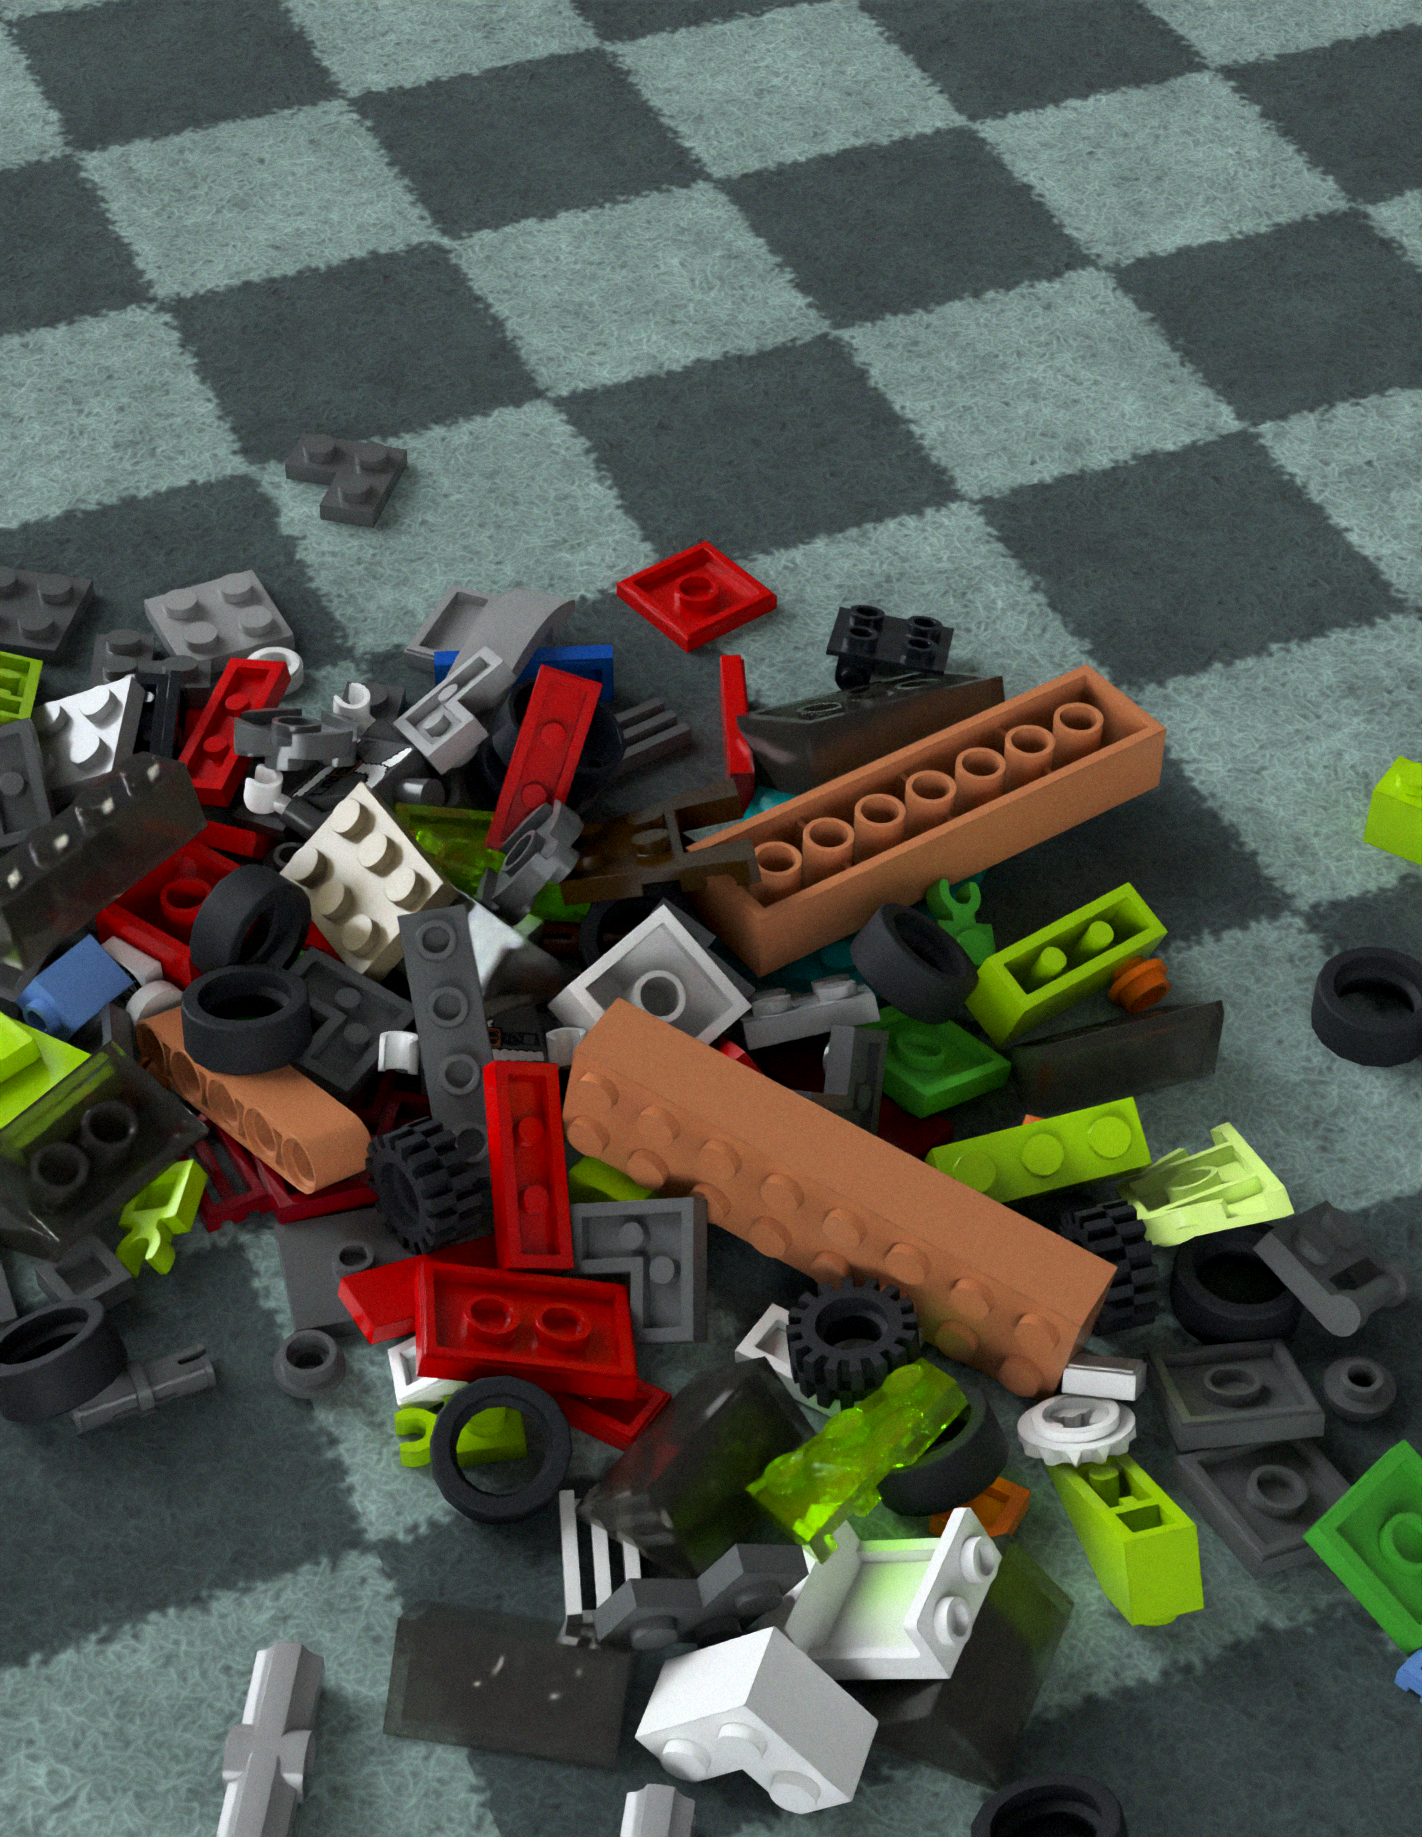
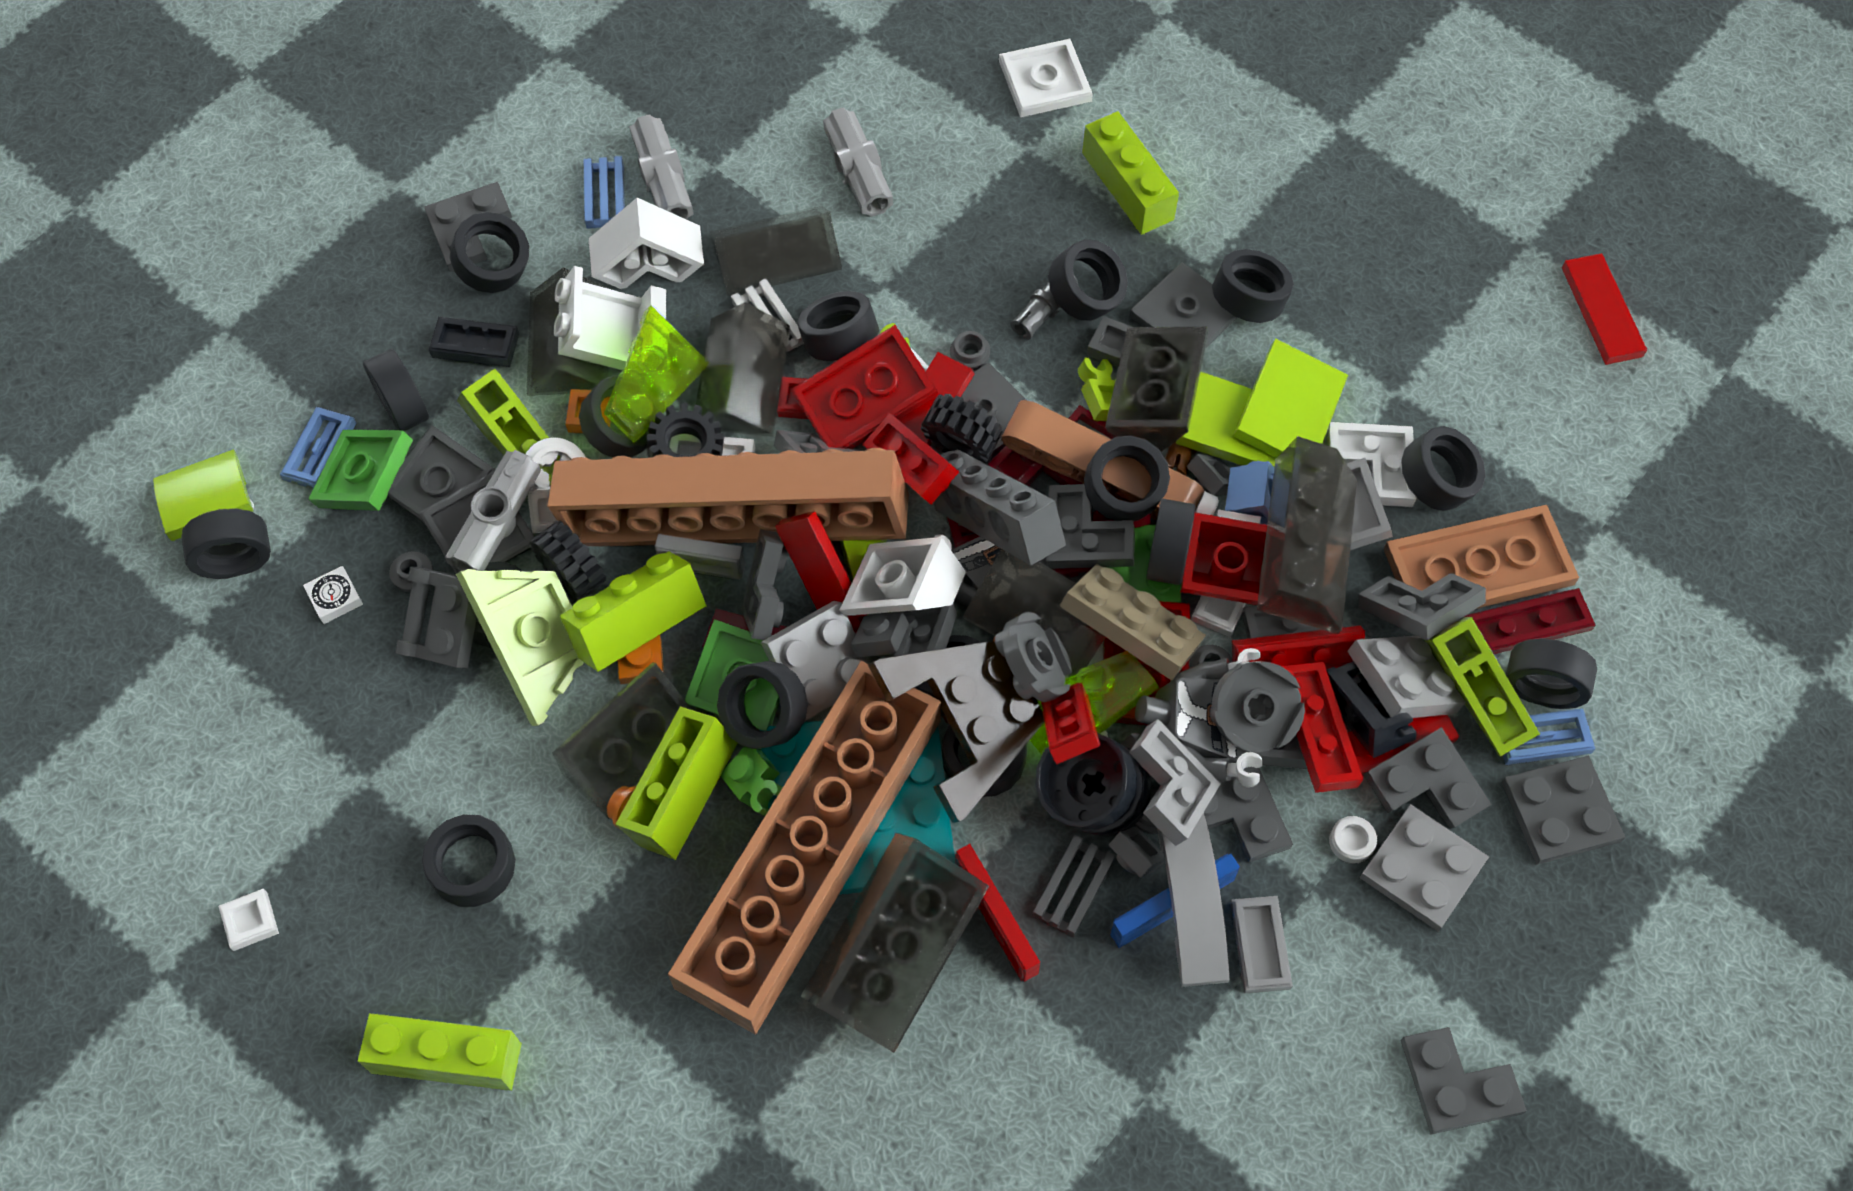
camera: 155 degrees right, 20 degrees up
dark grey plate [592,1543,809,1650] -> none
red tile [616,540,777,653] -> none
black hinge [826,605,954,694] -> none
none -> black tyre [363,349,429,431]
none -> black plate [429,317,519,367]
none -> light grey piece [445,450,541,572]

